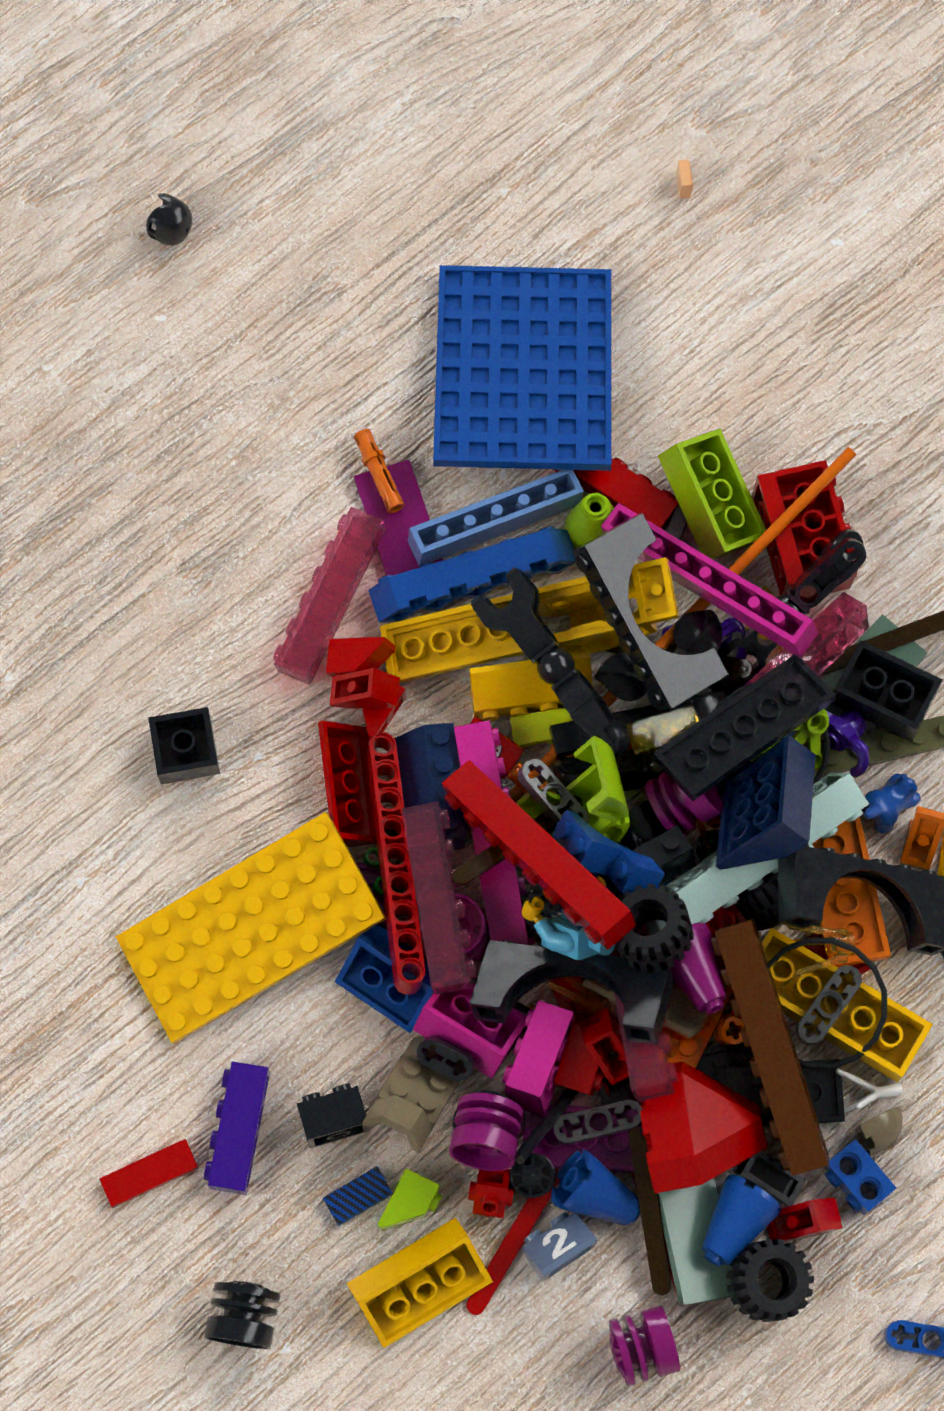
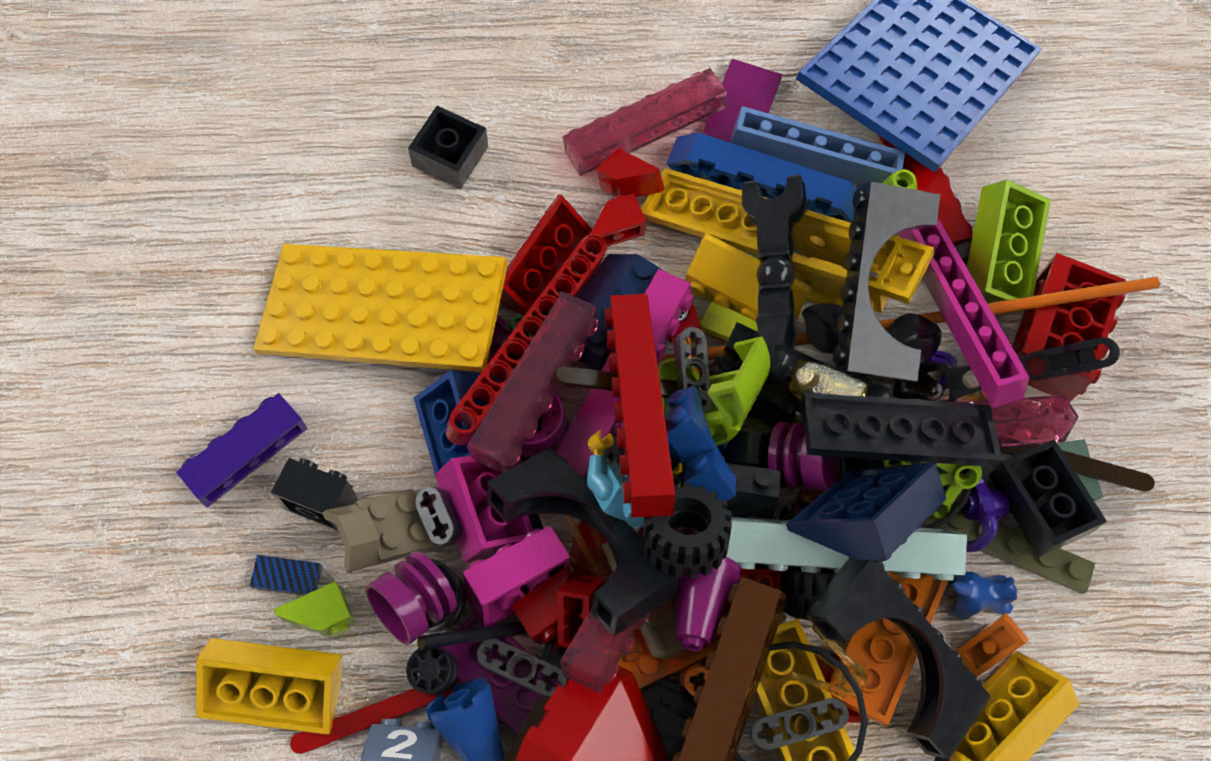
camera: 35 degrees right, 5 degrees down
red tile [99,1138,199,1208] -> none
black wheel [204,1281,281,1350] -> none
red slope [329,668,400,711] -> none
orange pin [353,429,405,514] -> none
red brick [468,1169,514,1218] -> none
light nougat tile [676,159,693,199] -> none

